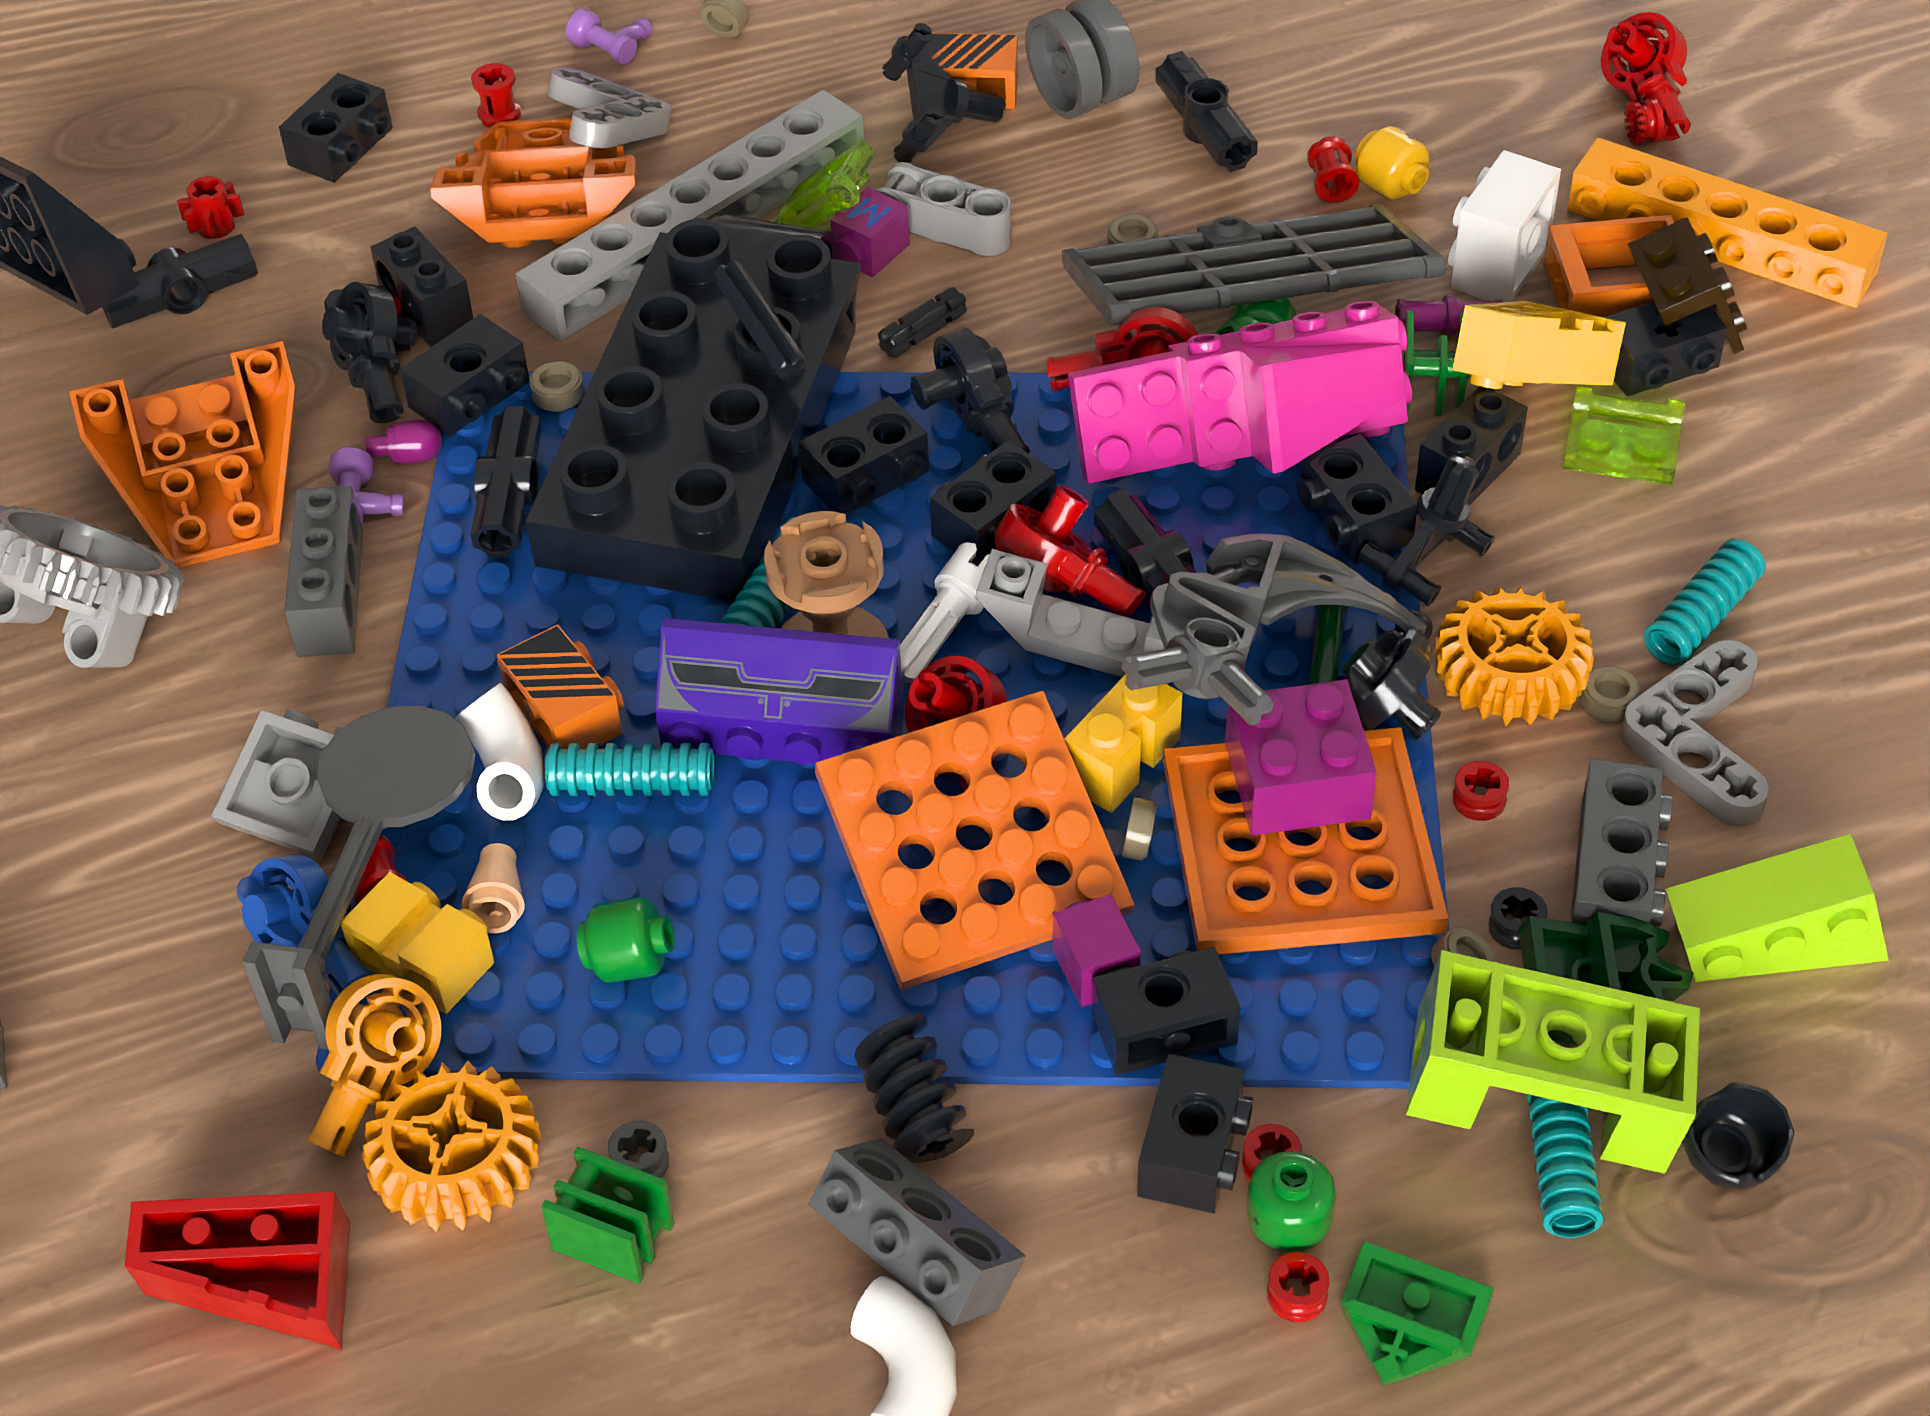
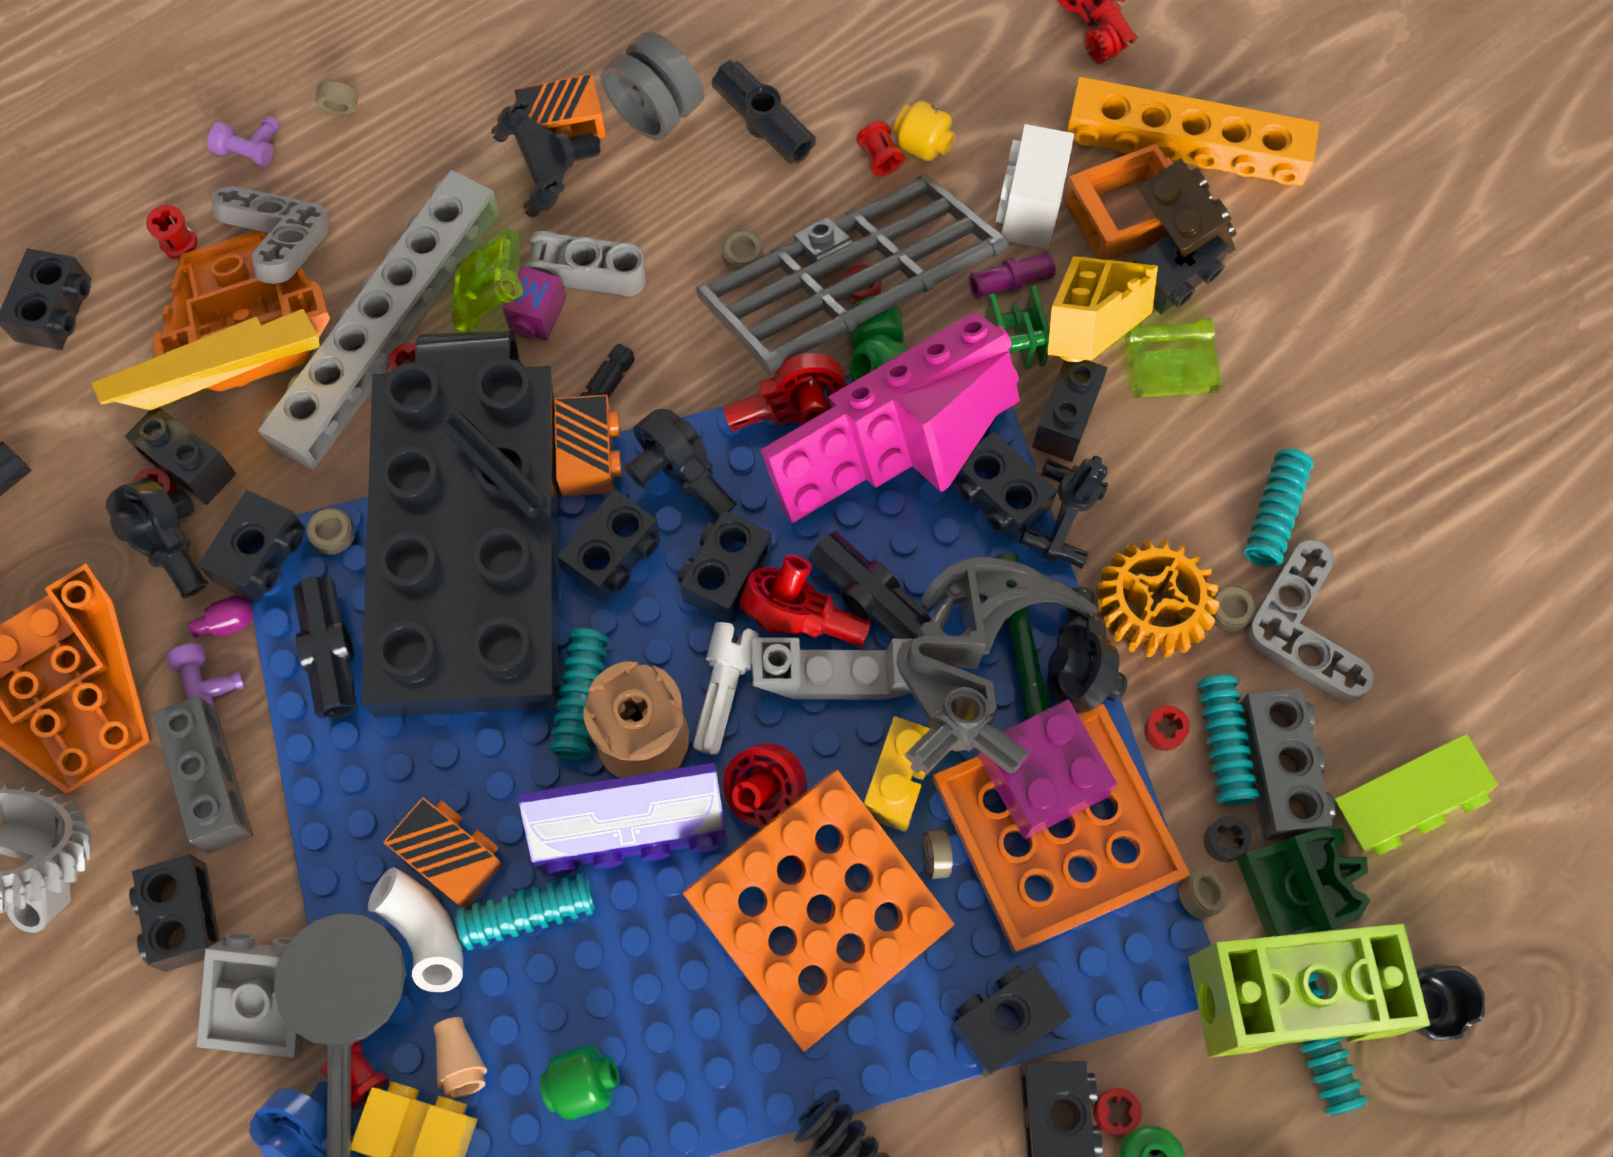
camera: 20 degrees left, 20 degrees up
magenta brick [1053,894,1141,1007] -> none
none -> yellow wedge [92,309,320,411]
none -> black brick [129,854,220,972]
none -> brick [554,395,622,497]
none -> teal piece [1197,674,1259,806]

